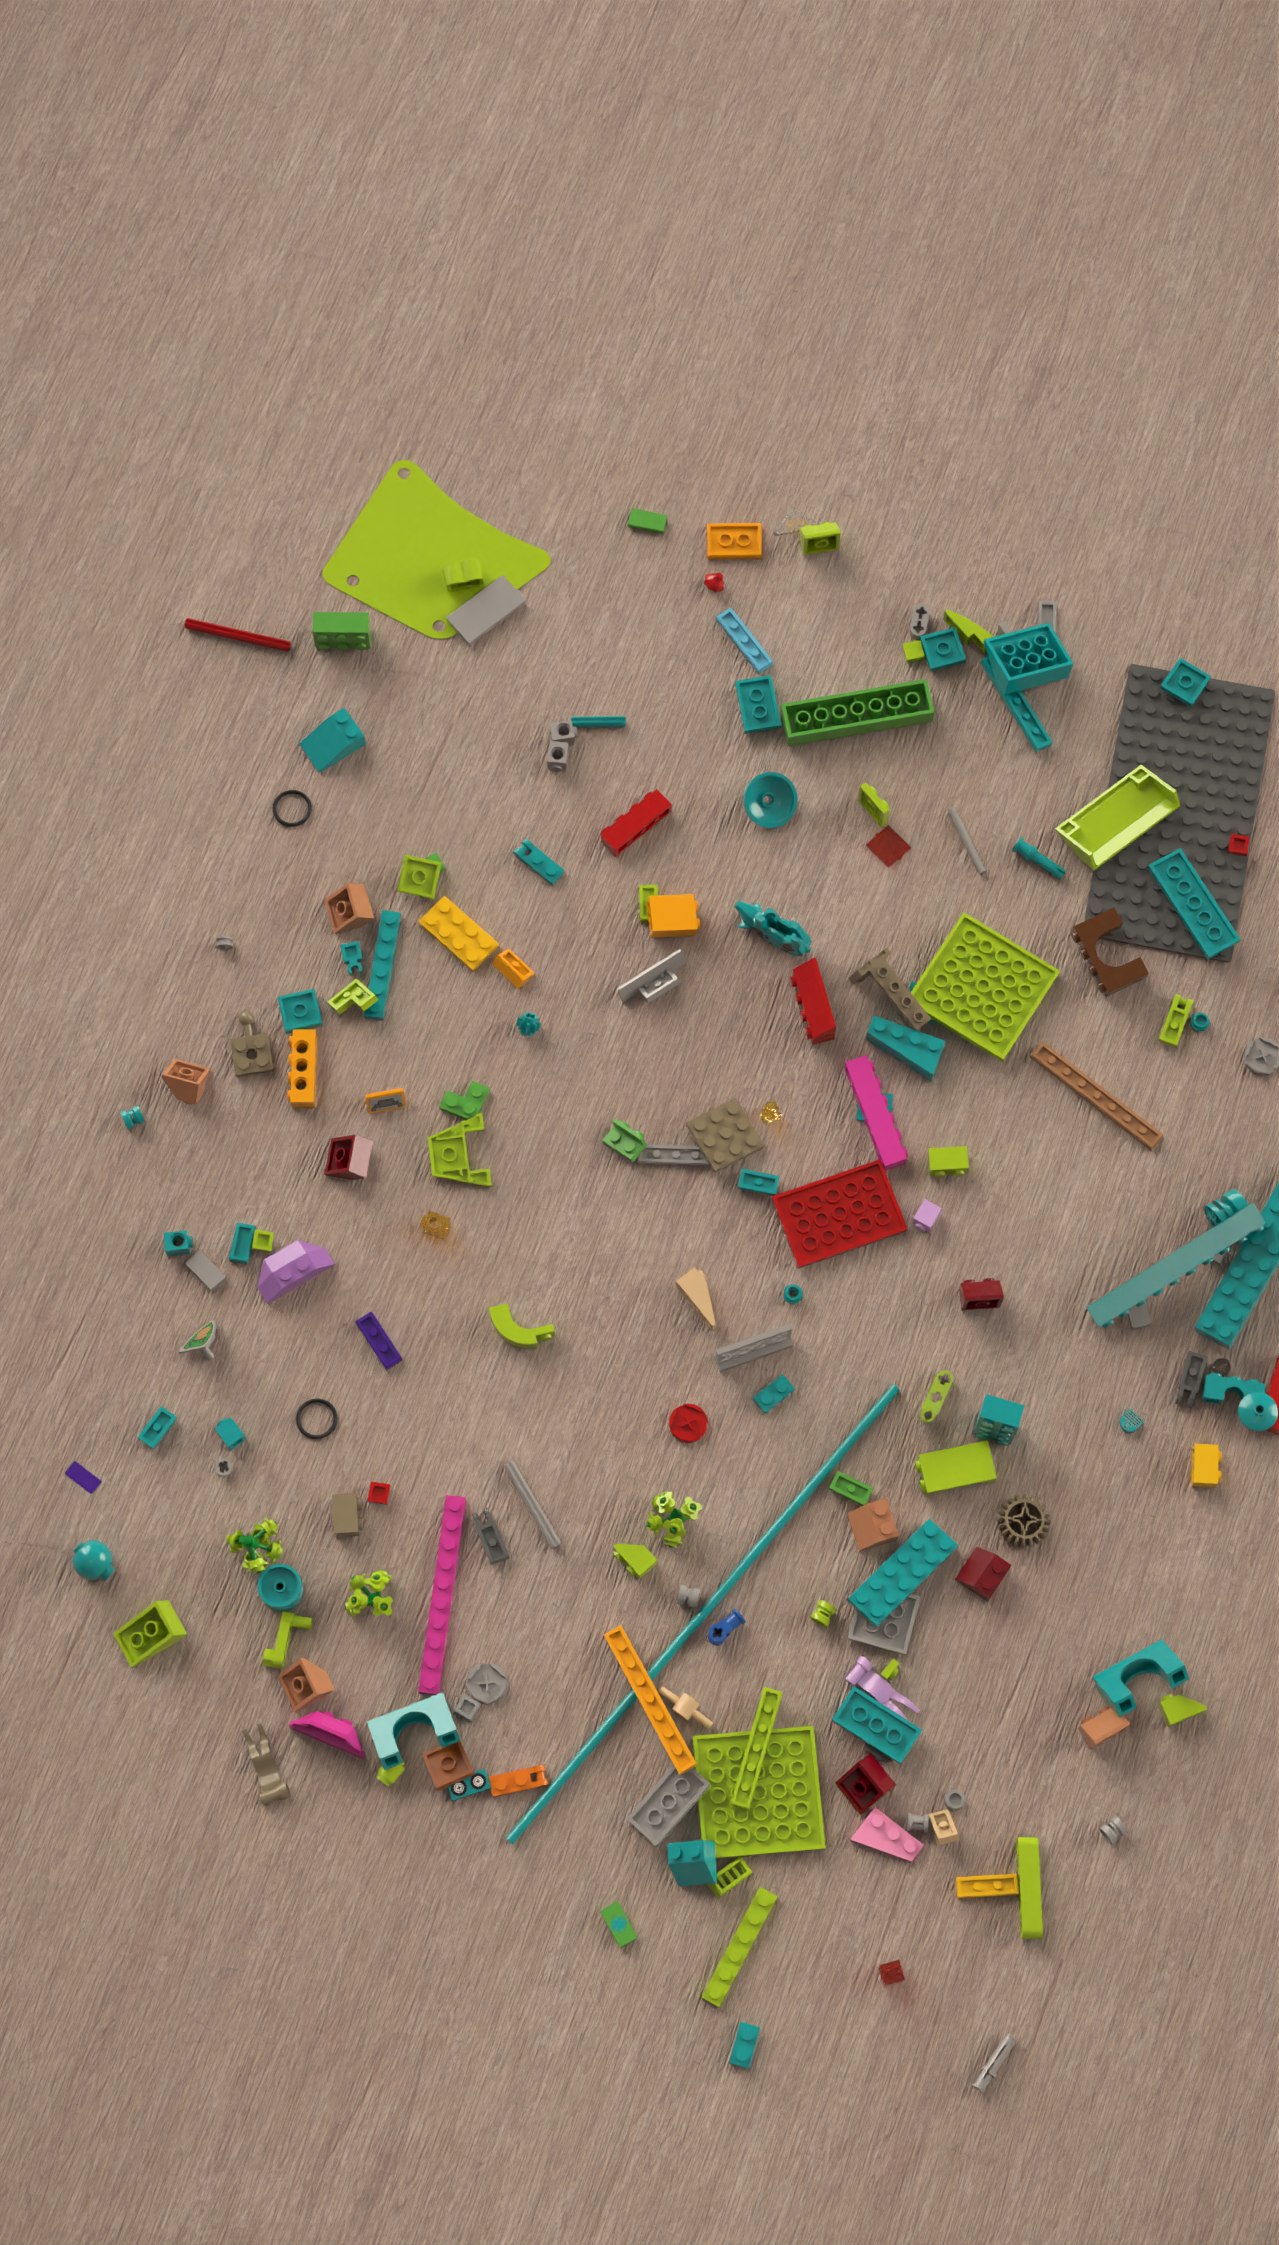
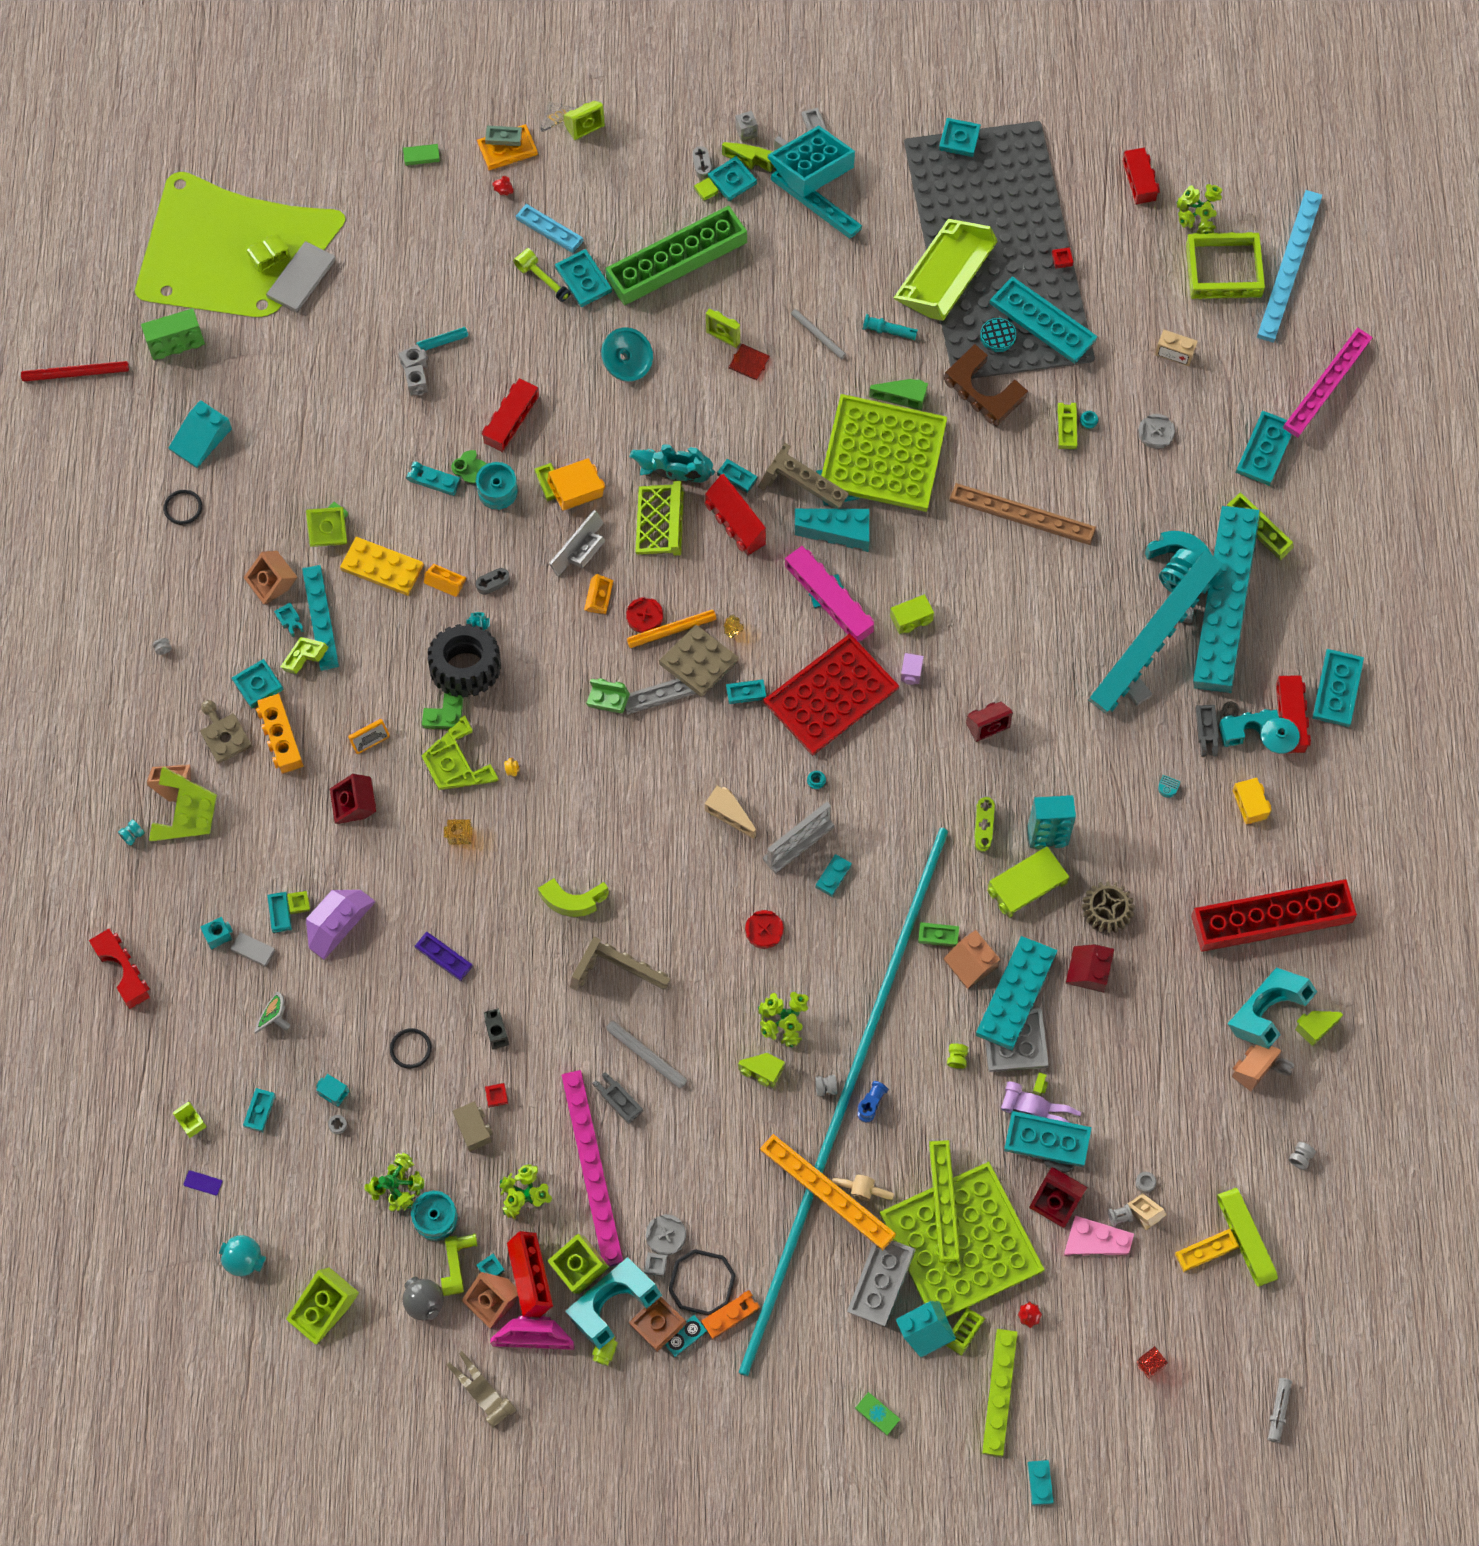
camera: 20 degrees left, 5 degrees down
none -> red arch [89,928,150,1009]
none -> lime wing [149,767,217,841]
none -> lime bracket [173,1102,207,1138]
none -> dark grey brick [402,1277,444,1321]
none -> black tyre [427,624,501,698]
none -> bright green plate [451,450,487,484]
none -> teal wheel [476,462,518,510]
none -> dark grey beam [476,568,510,595]
none -> teal plate [476,1254,505,1276]
none -> pearl dark grey leg [483,1008,509,1050]
none -> sand green plate [485,125,522,146]
none -> yellow plate [504,758,520,777]
none -> red brick [507,1231,553,1318]
none -> lime piece [513,248,571,302]
none -> lime brick [548,1234,609,1294]
none -> dark tan bracket [570,937,670,991]
none -> light orange slope [584,574,614,614]
none -> red tile [626,597,663,633]
none -> light orange axle [627,610,716,648]
none -> lime fence [635,481,684,556]
none -> black piece [669,1249,735,1316]
none -> teal plate [717,459,758,493]
none -> light grey brick [735,111,758,142]
none -> bright green slope [869,379,928,411]
none -> tile [980,318,1016,352]
none -> red piece [1018,1301,1042,1328]
none -> teal arch [1145,531,1211,560]
none -> red brick [1191,879,1357,952]
none -> light grey bush [1274,1058,1294,1076]

